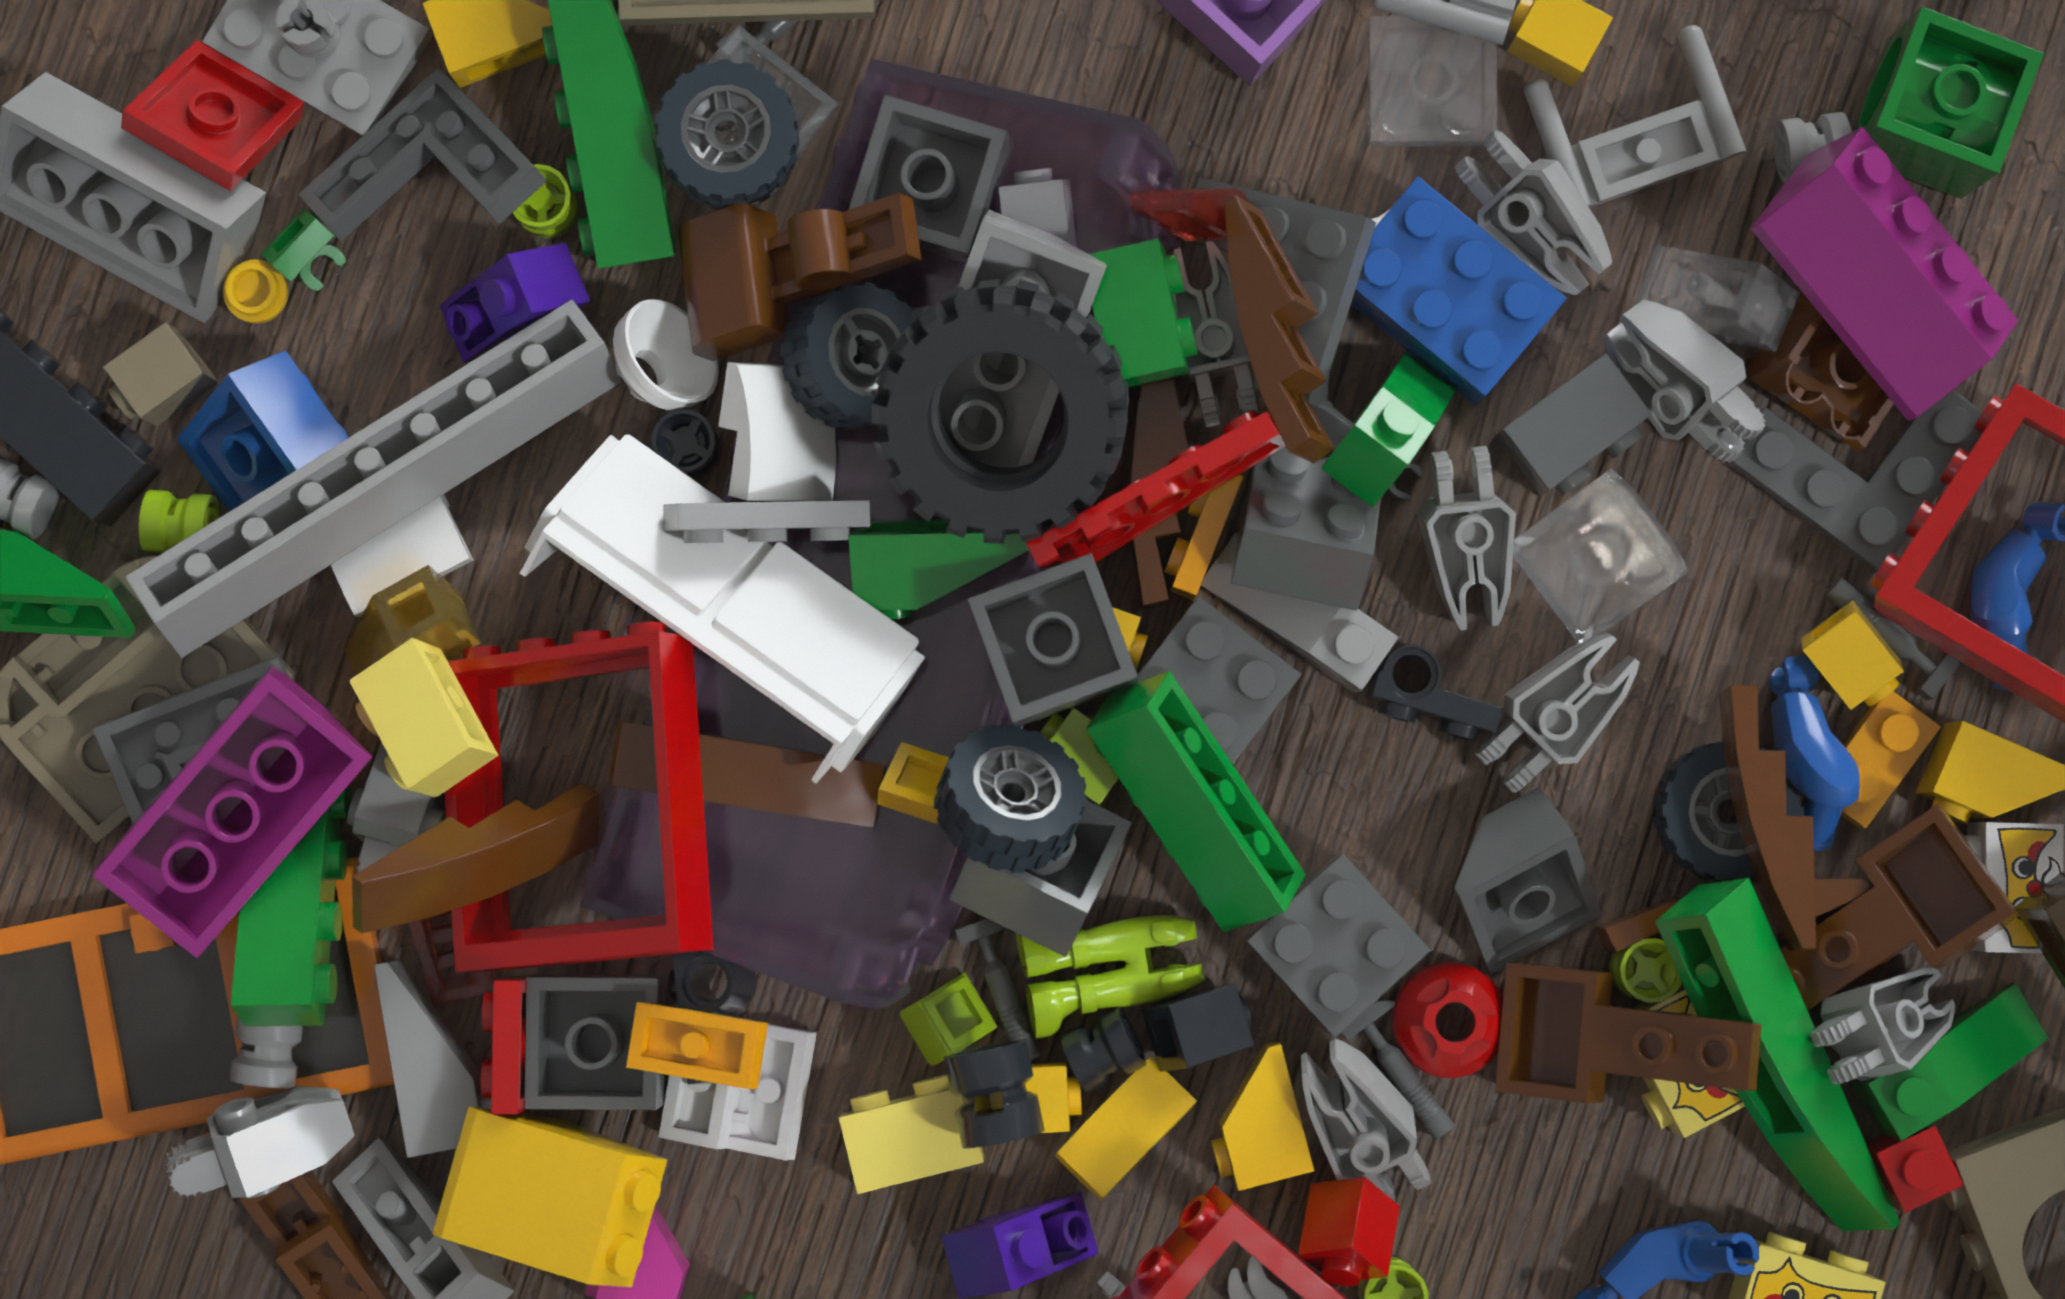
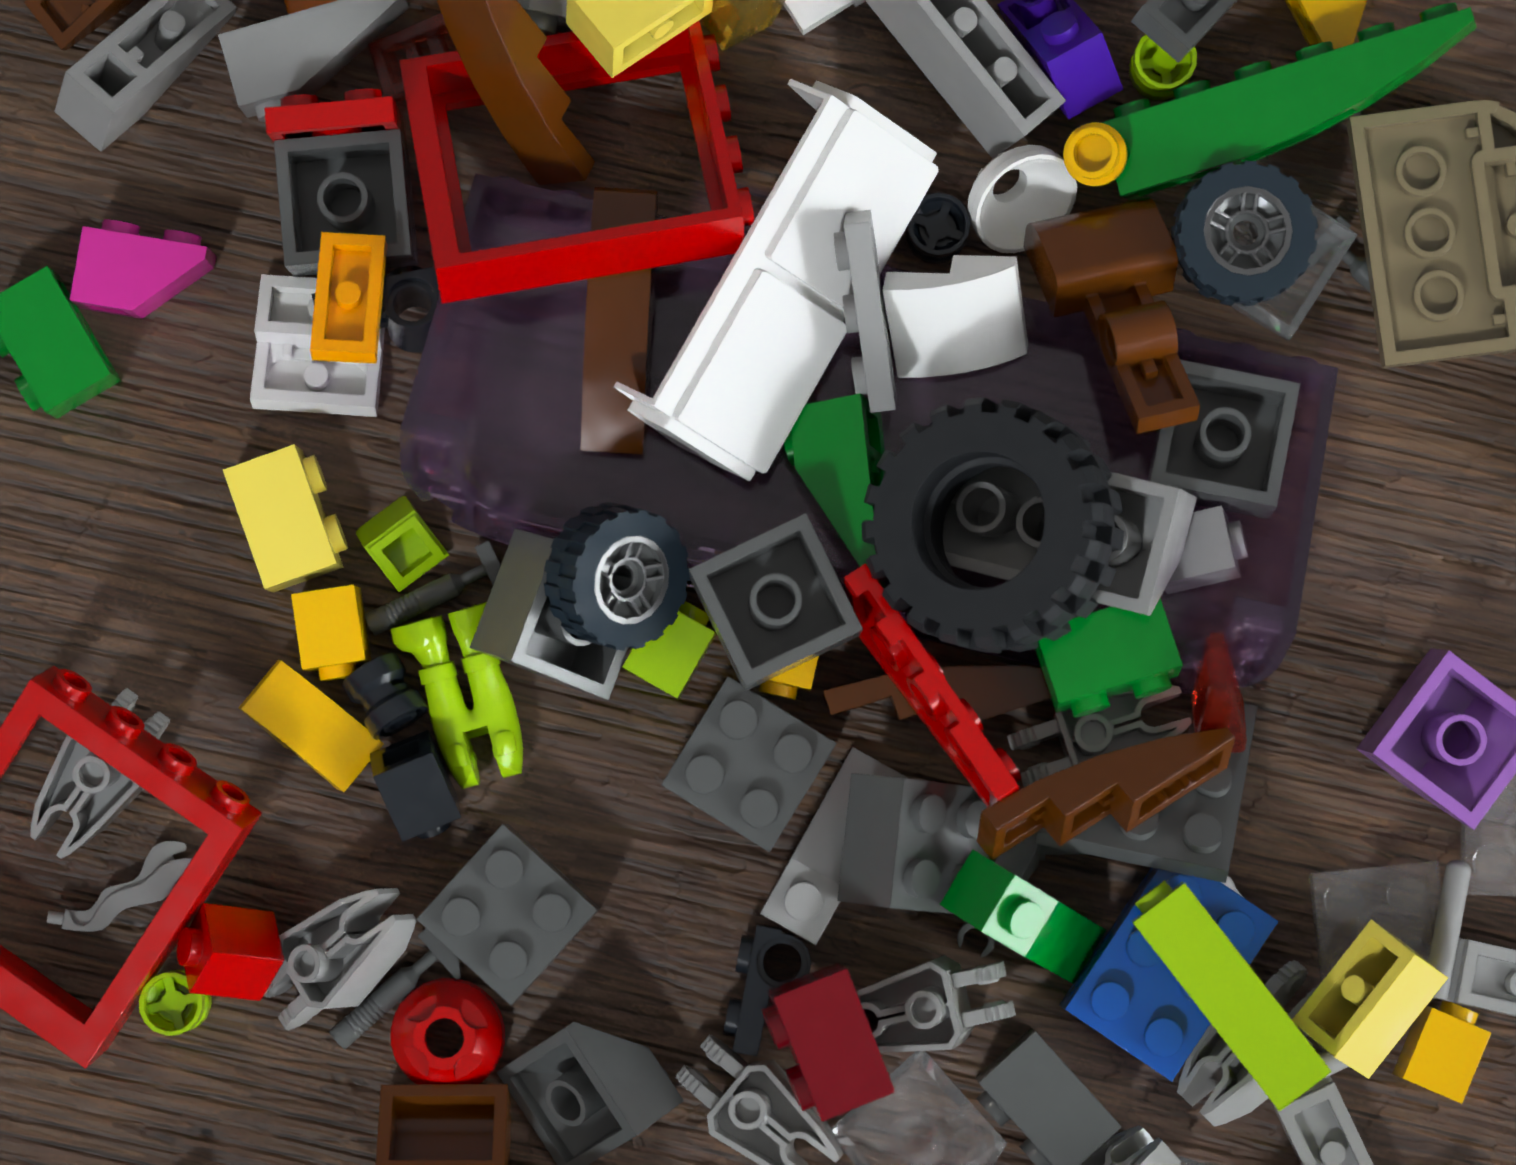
camera: 90 degrees right, 0 degrees up
yellow slope [432,1106,668,1287] -> none
black wheel [780,282,914,430] -> none
yellow plate [877,742,949,824] -> none
dark purple slope [941,1192,1099,1298] -> none
black wheel [944,1039,1045,1149] -> none
green brick [1086,670,1306,932] -> none
light orange plate [1164,475,1243,600] -> none
yellow slope [1211,1041,1314,1191] -> none
none -> dark red brick [761,962,895,1122]
none -> yellow plate [1063,122,1128,187]
none -> lime brick [1131,880,1332,1112]
none -> light yellow brick [1292,919,1448,1079]

